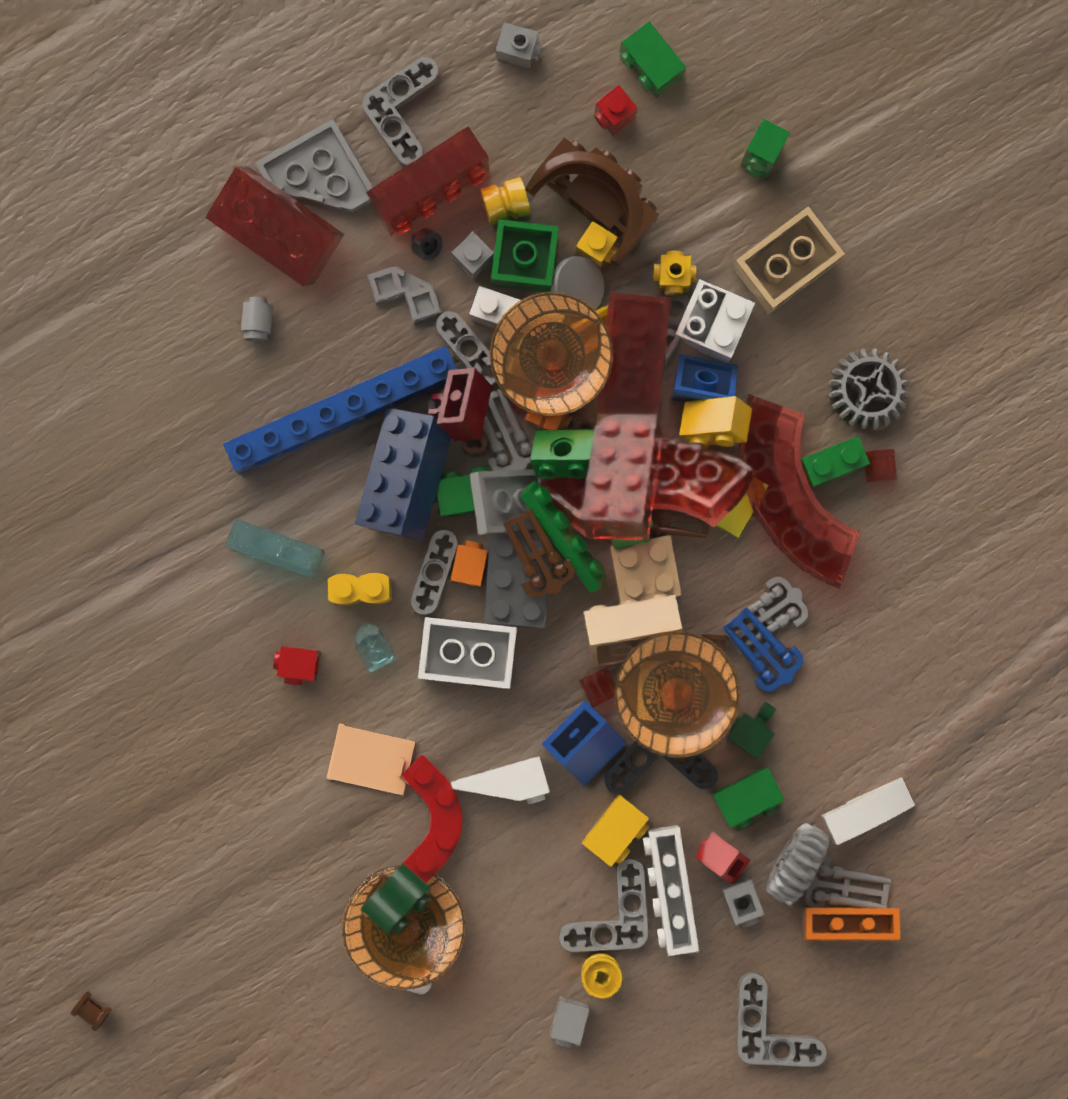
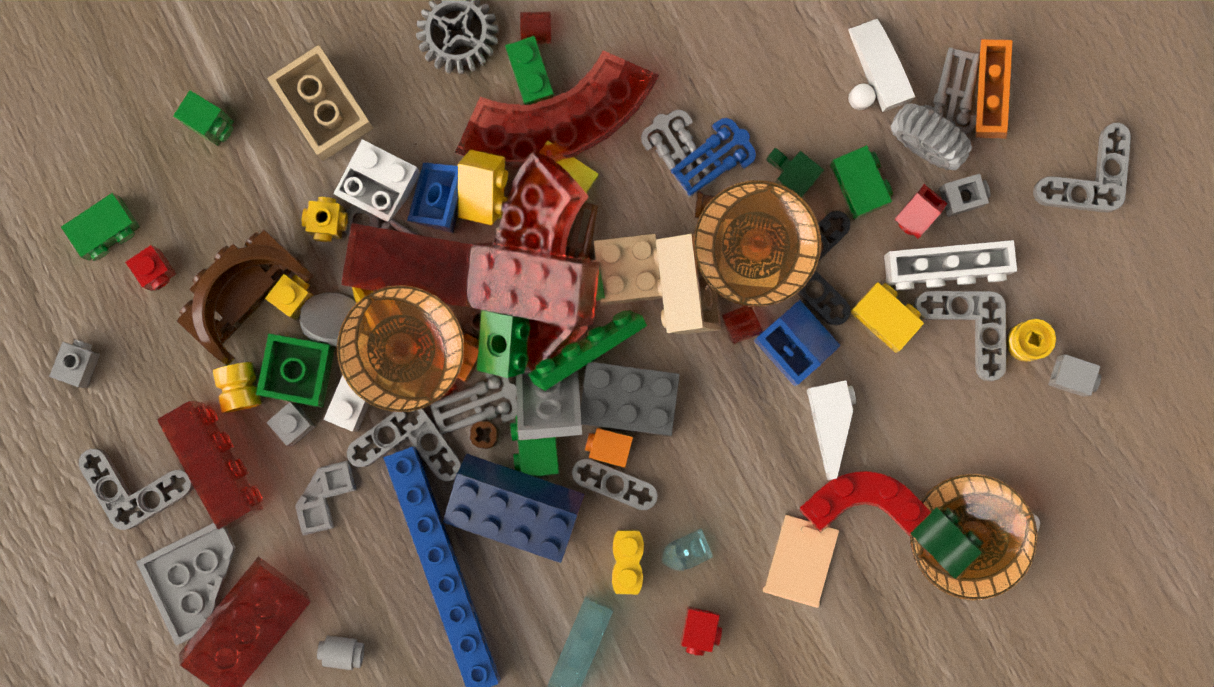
camera: 85 degrees left, 0 degrees up
black tile [411,228,443,261] -> none
white brick [418,617,517,689] -> none
dark red brick [428,368,492,441] -> none
reddish brown piece [503,509,574,598] -> none
none -> white piece [848,83,876,110]

